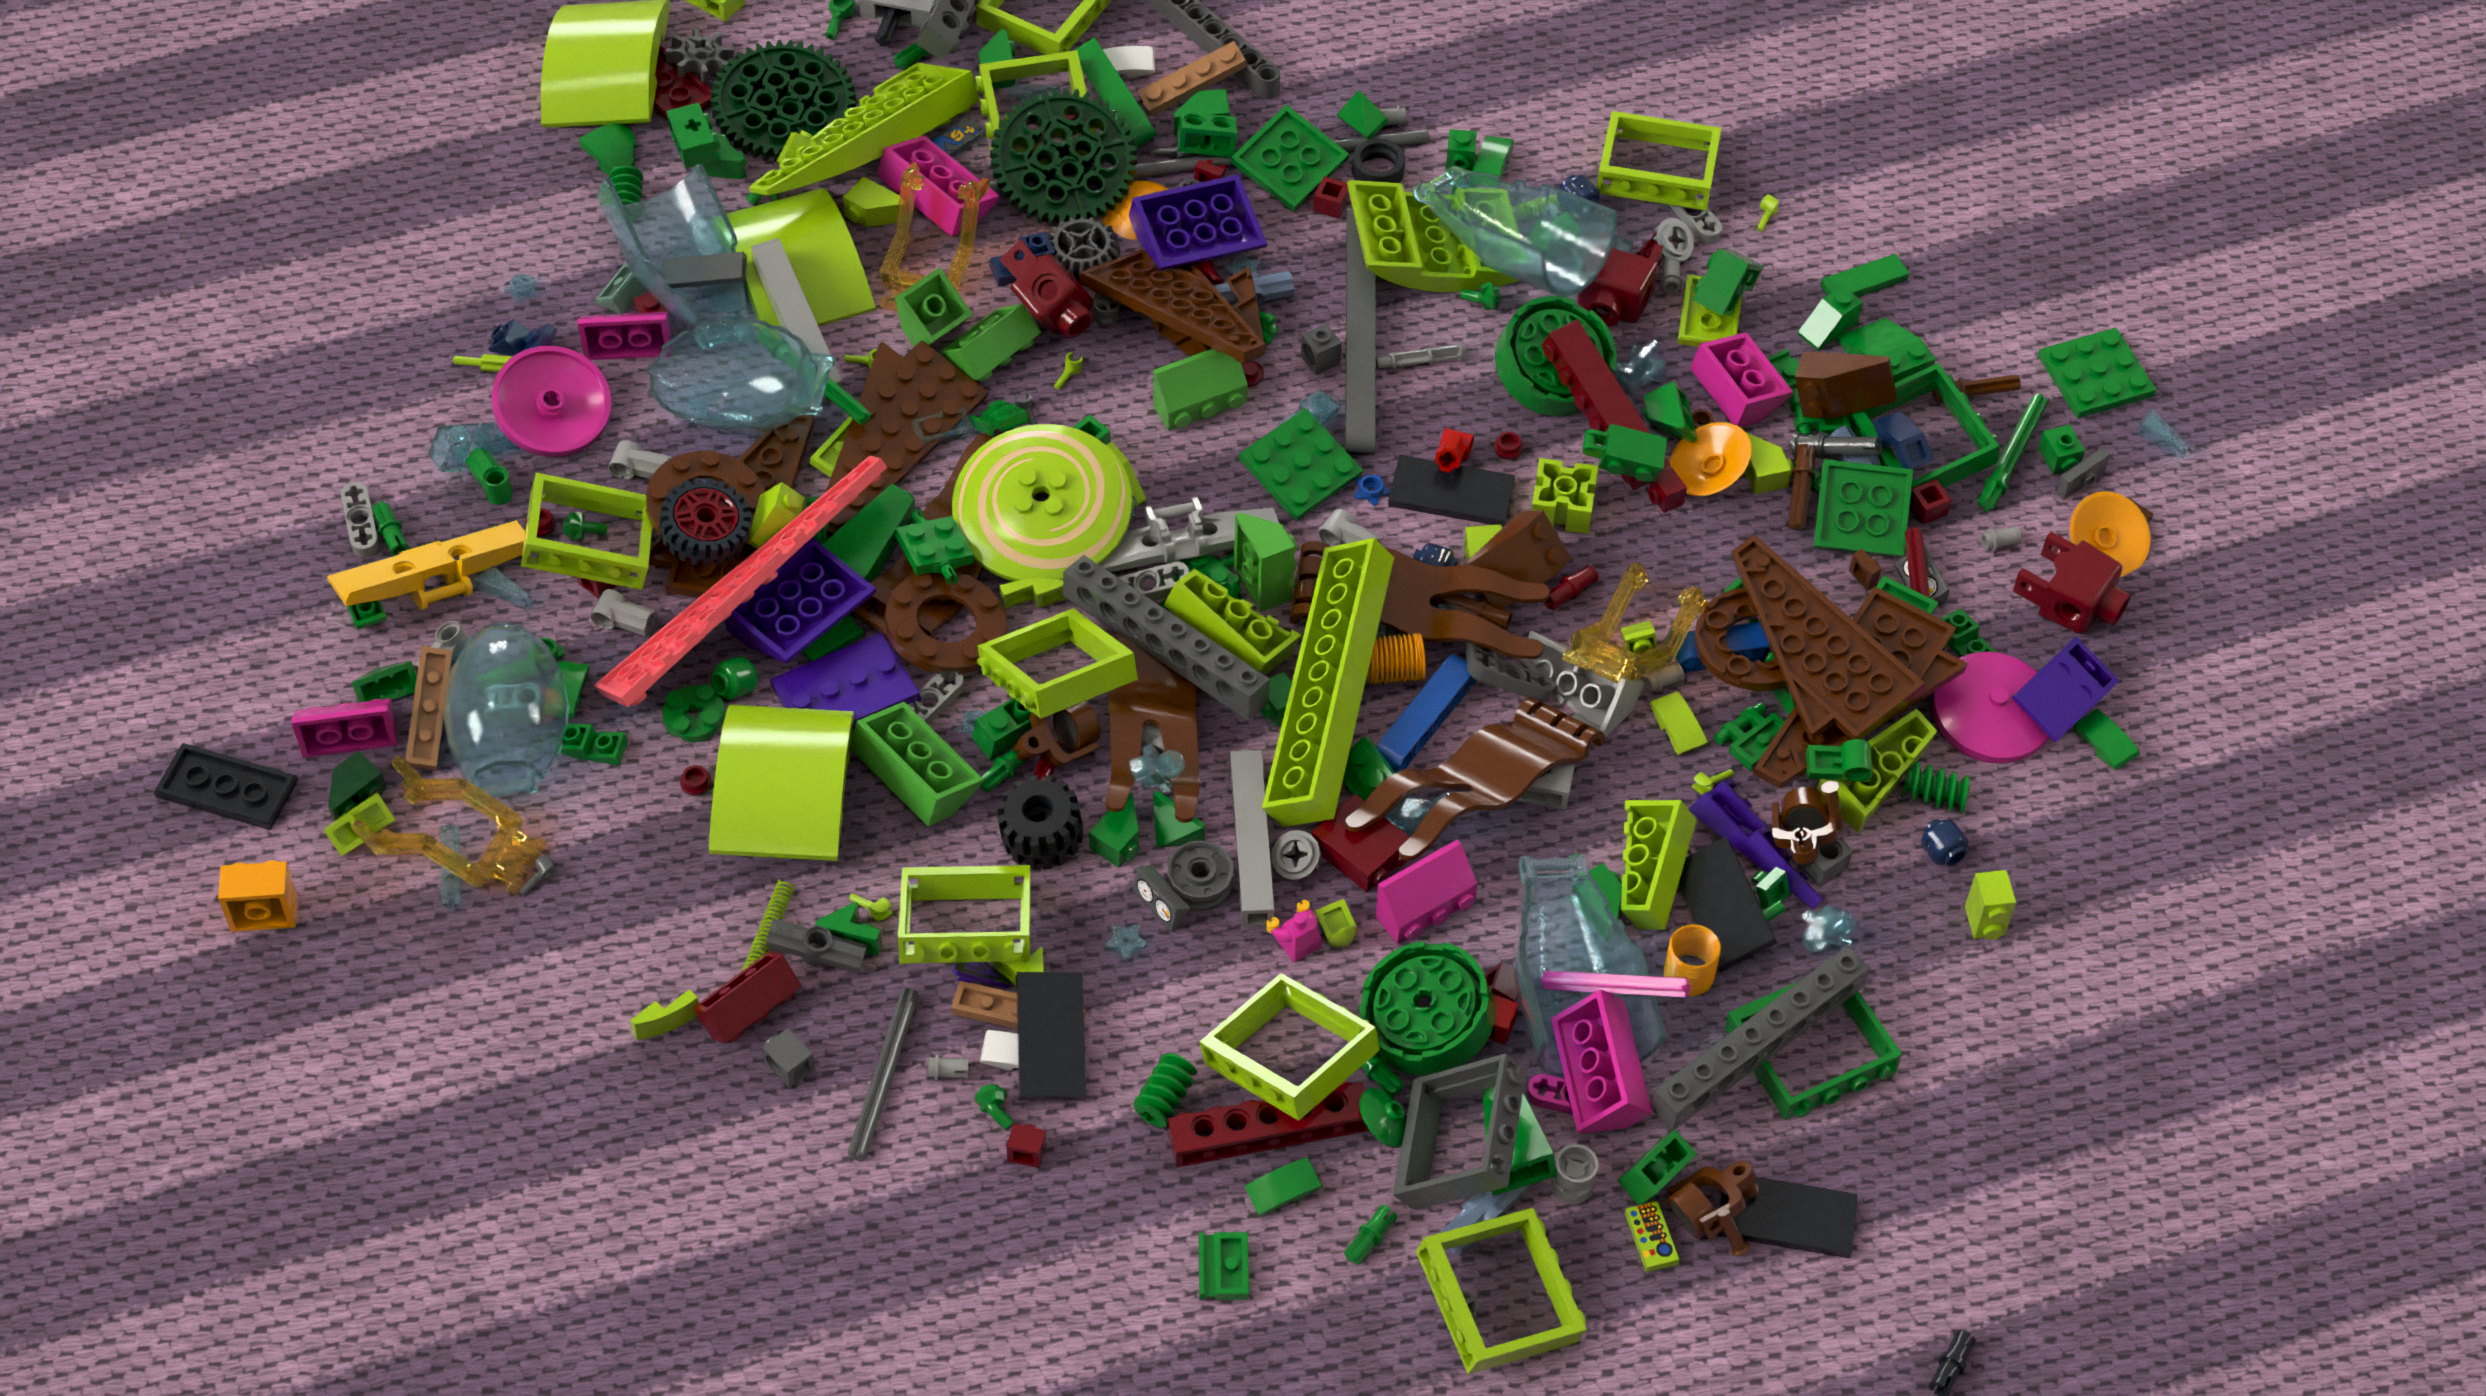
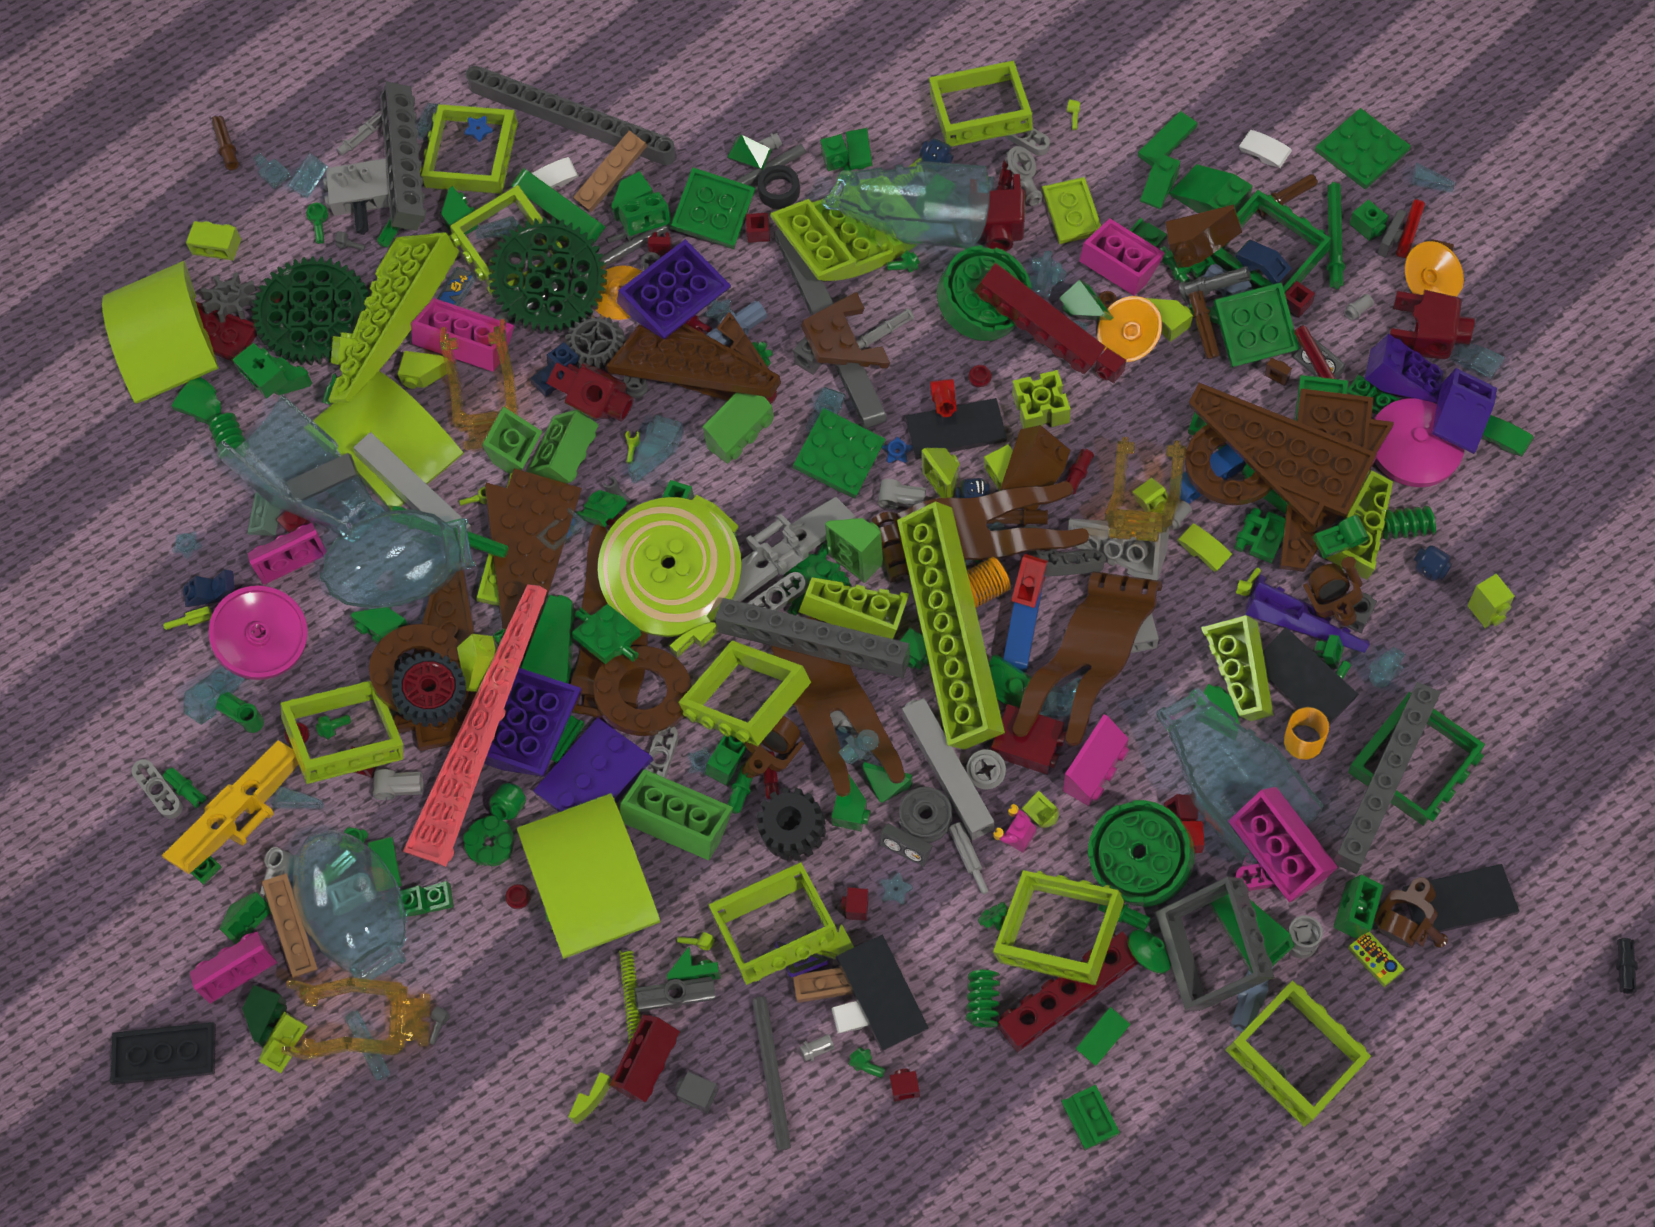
camera: 15 degrees left, 10 degrees up
light orange brick [218,860,298,932] -> none
light grey piece [608,440,672,480] -> none
green axle [1344,1205,1398,1265] -> none
axle [1541,970,1691,998] -> none
green brick [1582,424,1667,482] -> none
green brick [1693,248,1764,316] -> none
none -> dark grey hand [335,231,366,251]
none -> green slope [351,607,408,644]
none -> clear light blue slope [628,415,684,484]
none -> reddish brown wing [801,292,890,369]
none -> dark red plate [841,888,869,921]
none -> lime slope [921,448,960,498]
none -> light grey axle [948,822,989,895]
none -> green plant [978,902,1008,931]
none -> red slope [1011,554,1048,608]
none -> white slope [1239,130,1292,168]
none -> dark purple slope [1365,334,1443,403]
none -> red axle [1396,199,1425,258]
none -> clear light blue slope [1449,343,1505,378]

